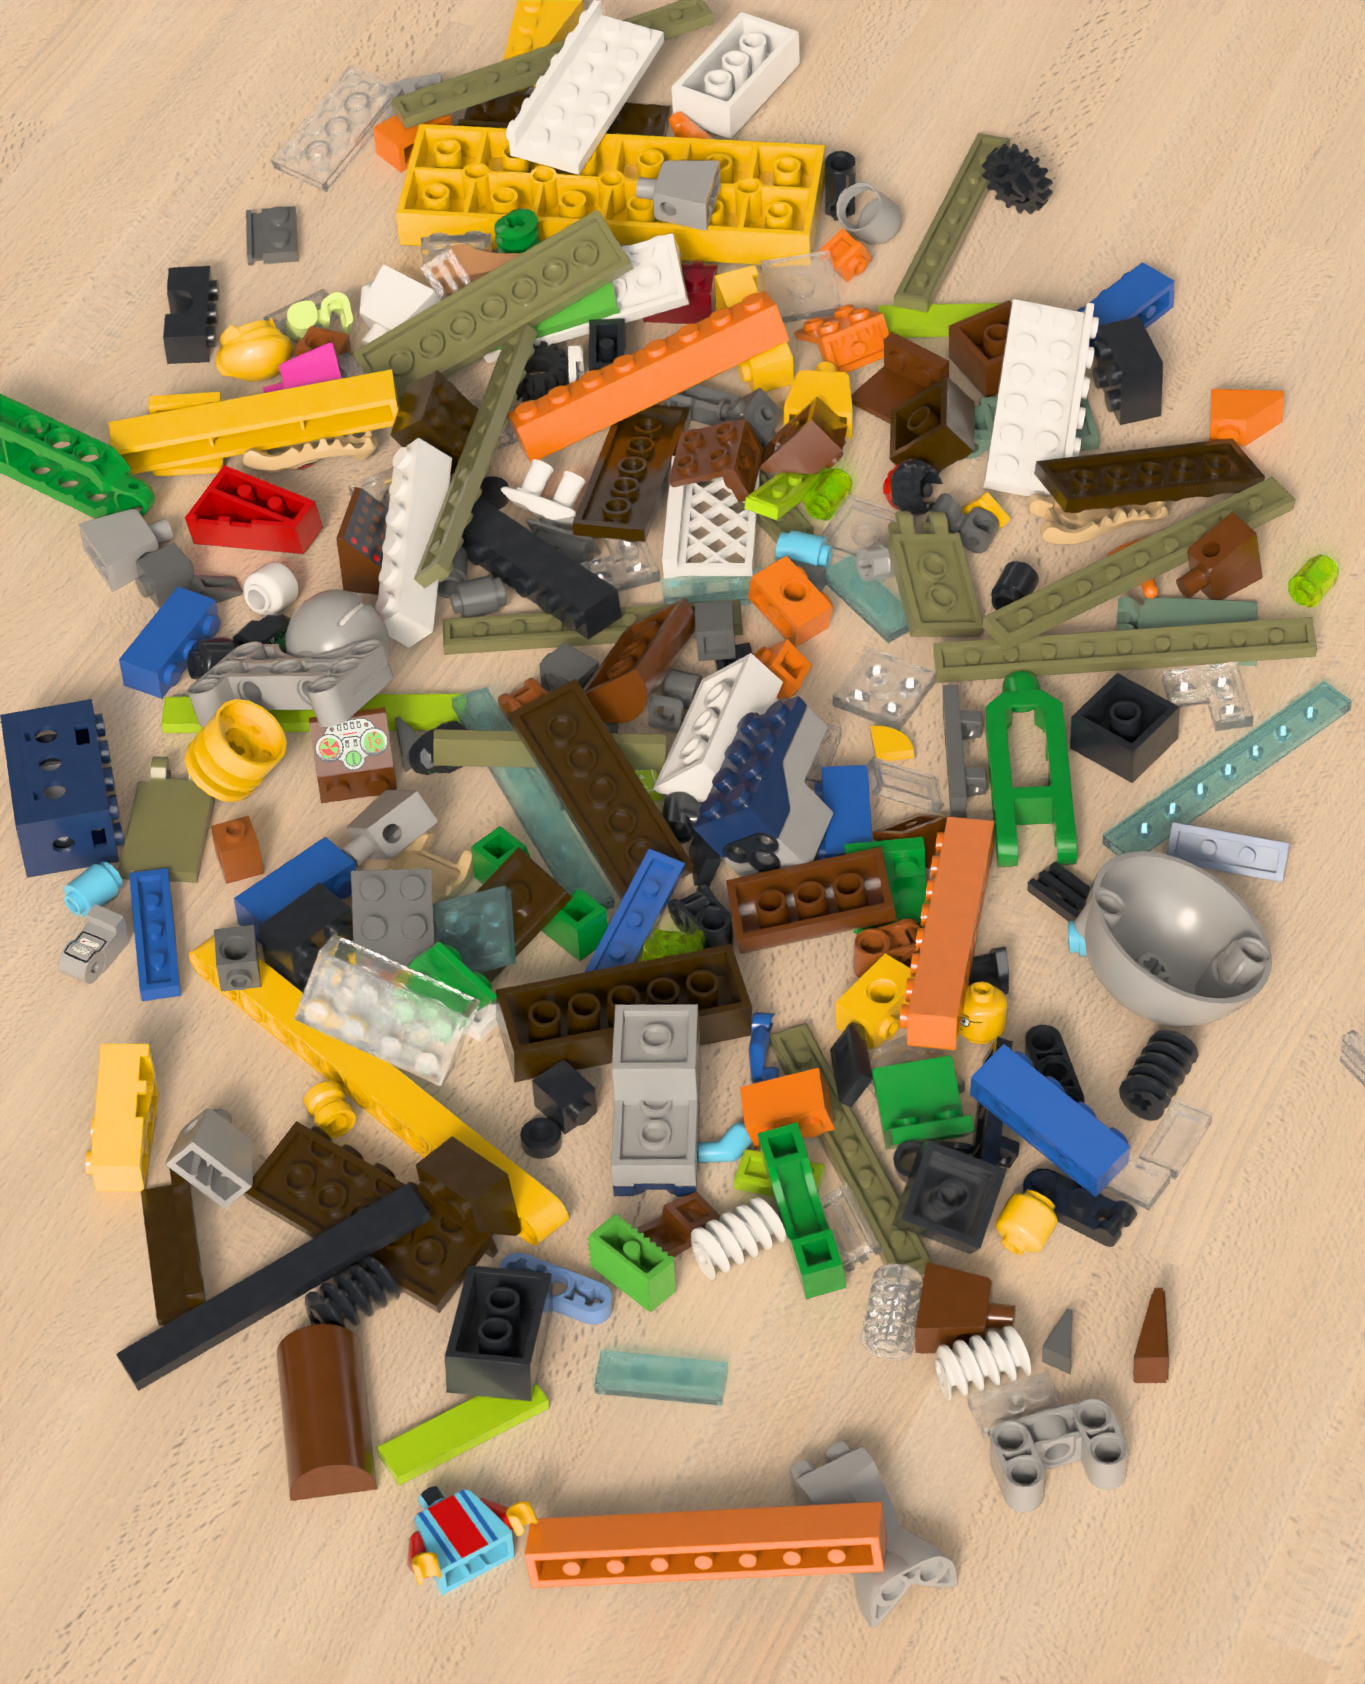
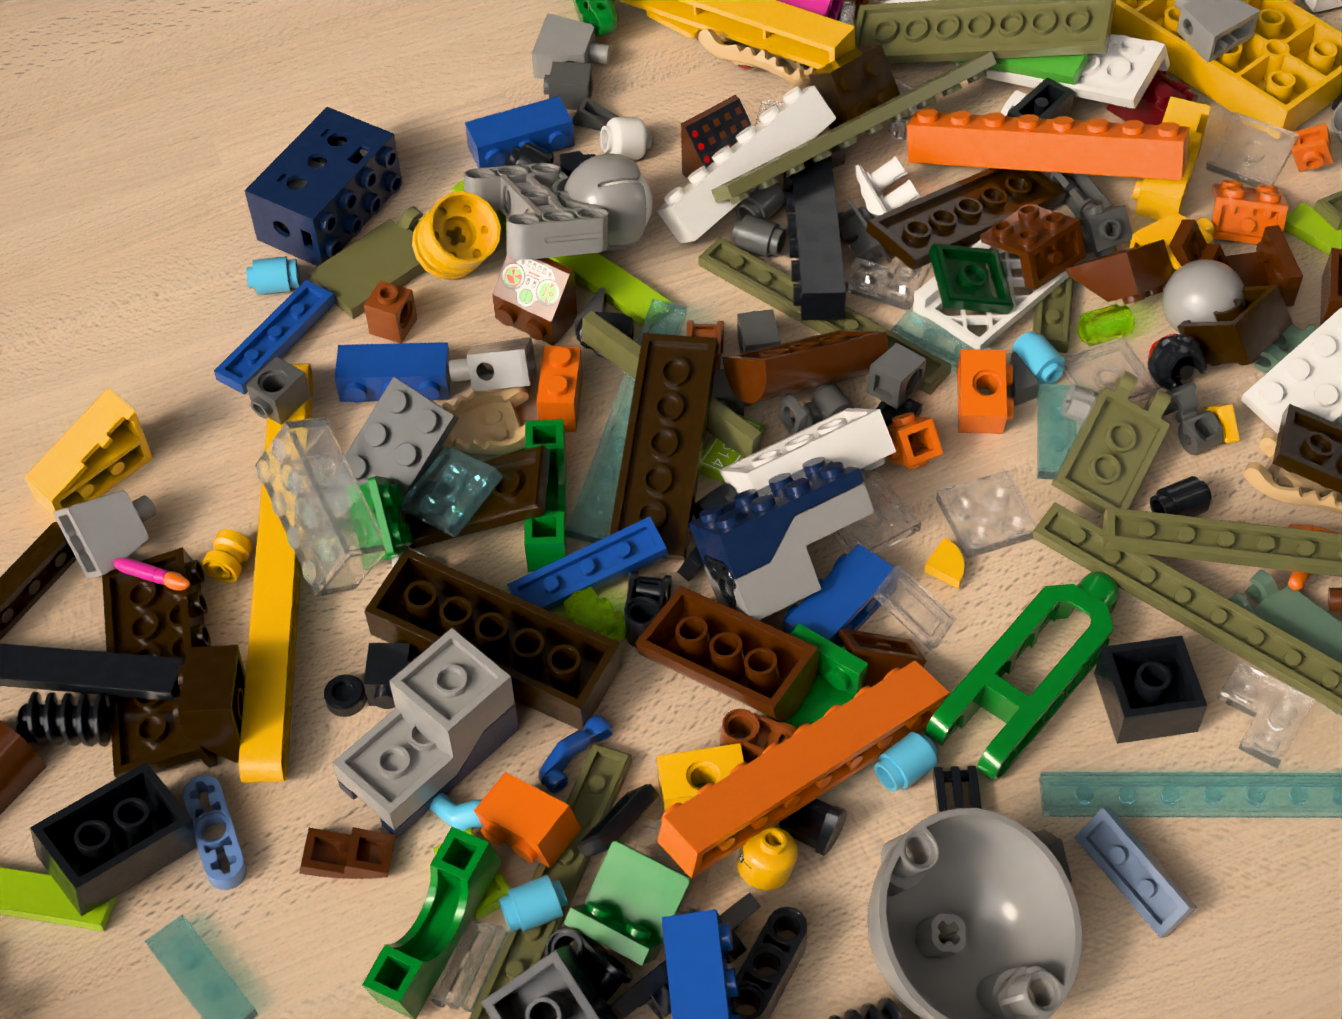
camera: 40 degrees right, 5 degrees up
light grey leg [59,904,129,984] -> none
red wedge [185,465,323,554] -> none
black brick [259,883,353,997] -> none
black tile [480,476,509,509] -> none
black tyre [515,341,569,403] -> none
bright green brick [587,1215,676,1312] -> none
white piece [691,1197,786,1280] -> none
lime tile [744,468,829,520] -> none
dark grey hinge [943,684,987,818] -> none
none -> dark pink piece [114,558,190,591]
none -> medium azure brick [498,875,568,932]
none -> orange brick [536,346,583,432]
none -> medium azure brick [874,732,938,792]
none -> dark green tile [929,243,1014,314]
none -> light grey piece [1162,259,1245,334]
none -> reddish brown slope [1169,219,1230,267]

